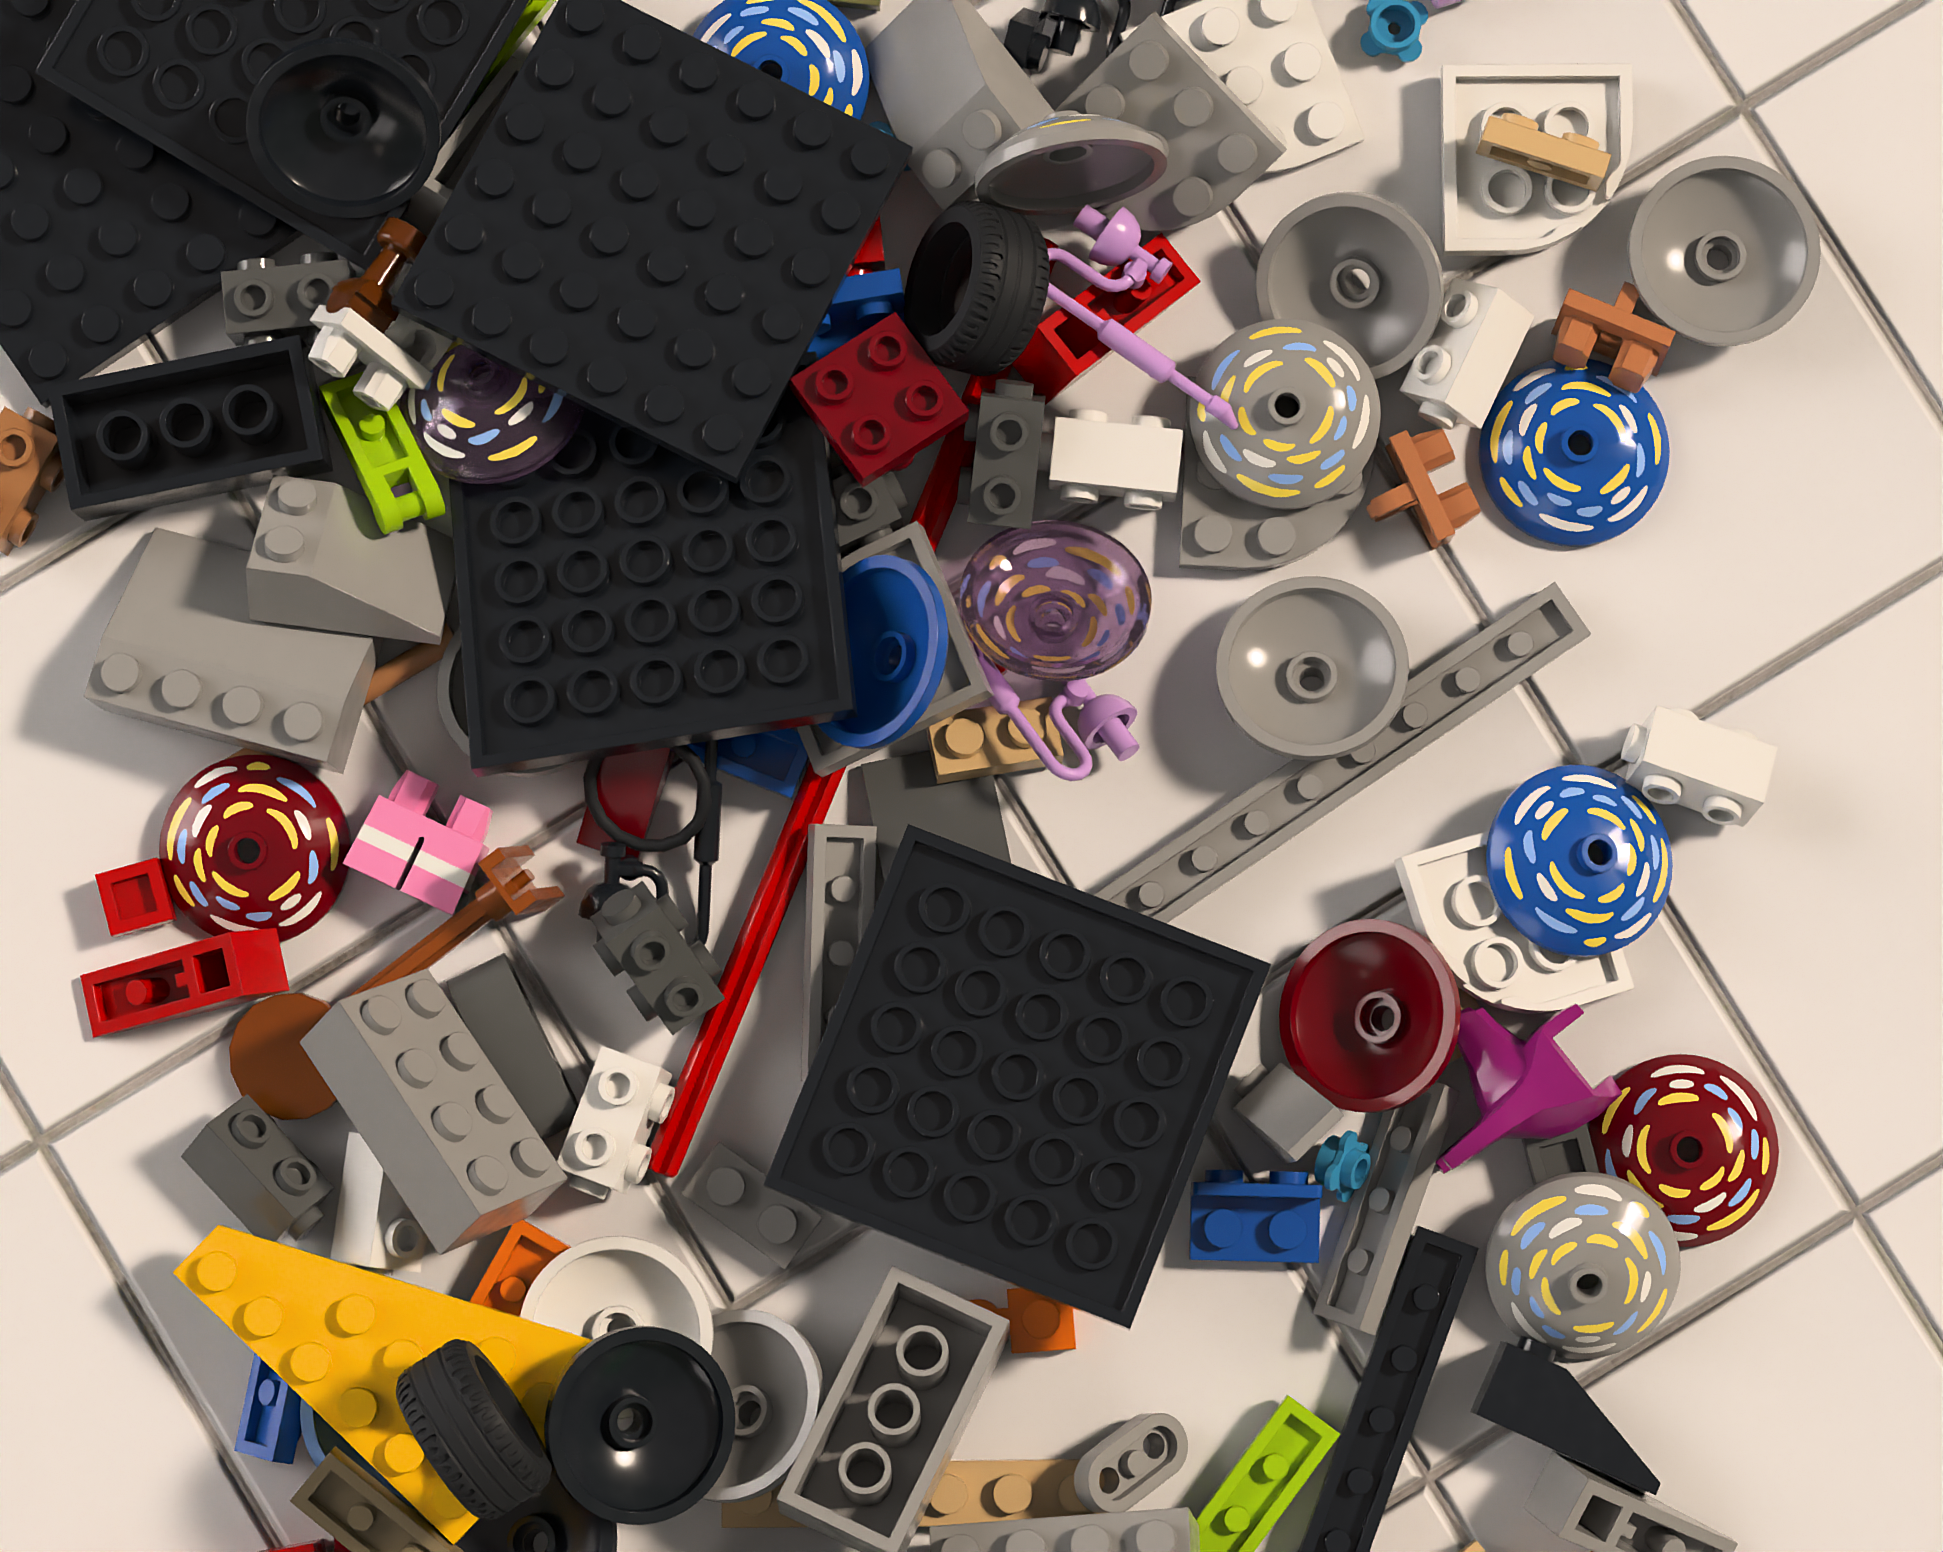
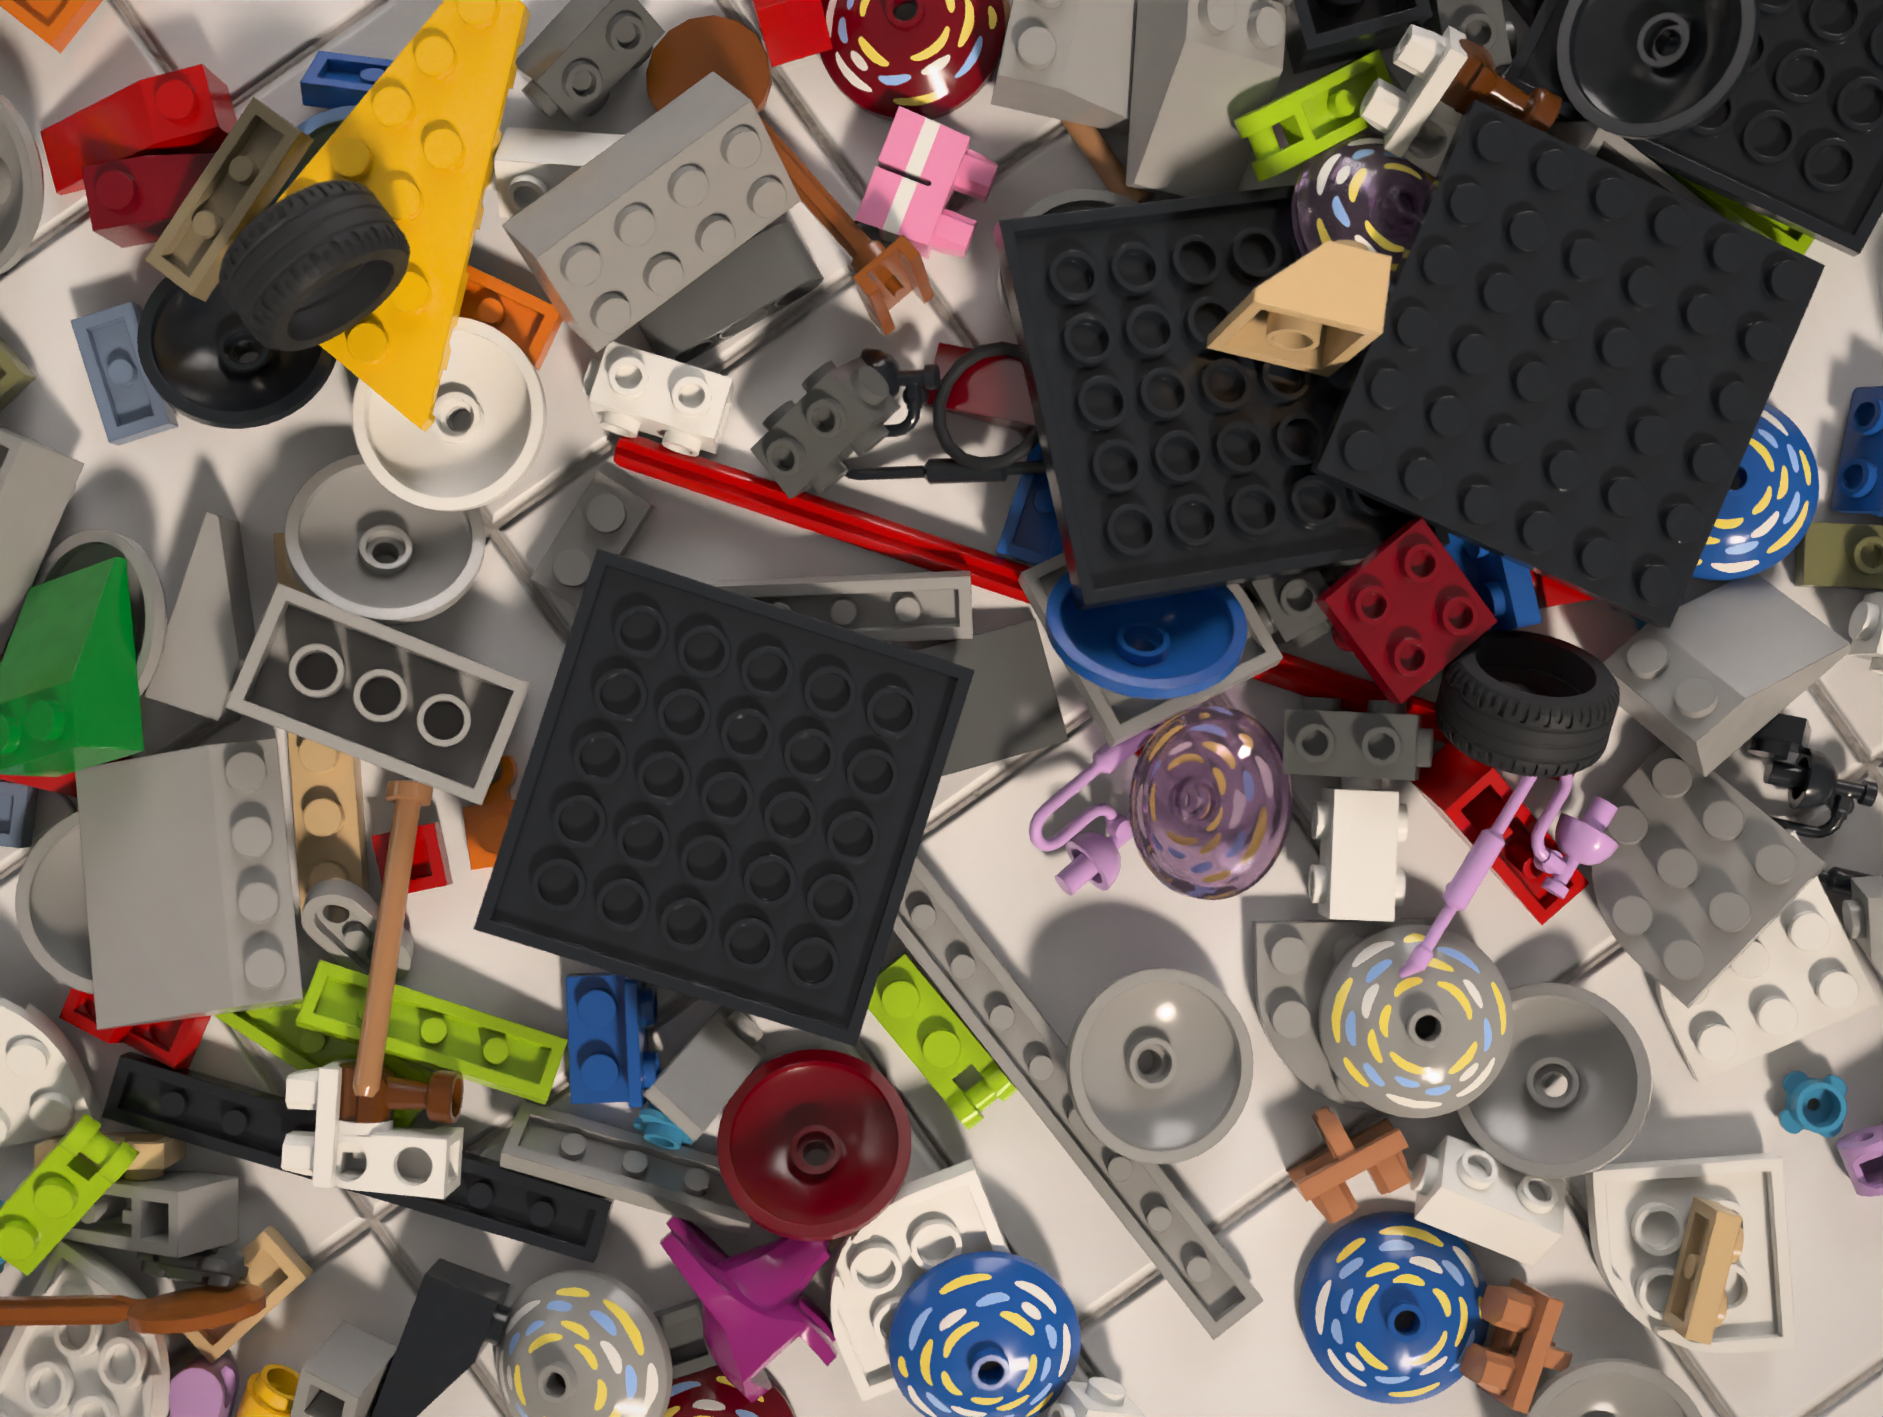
camera: 80 degrees right, 5 degrees up
black dish [544,1326,736,1525] -> none
tan plate [926,696,1064,784] -> none
light grey dish [974,110,1167,215] -> none
none -> white hips [281,1058,464,1199]
none -> lime plate [296,960,568,1105]
none -> medium nougat bar [352,780,433,1097]
none -> red plate [371,821,453,893]
none -> lime plate [868,951,1018,1130]
none -> tan slope [1206,240,1392,377]

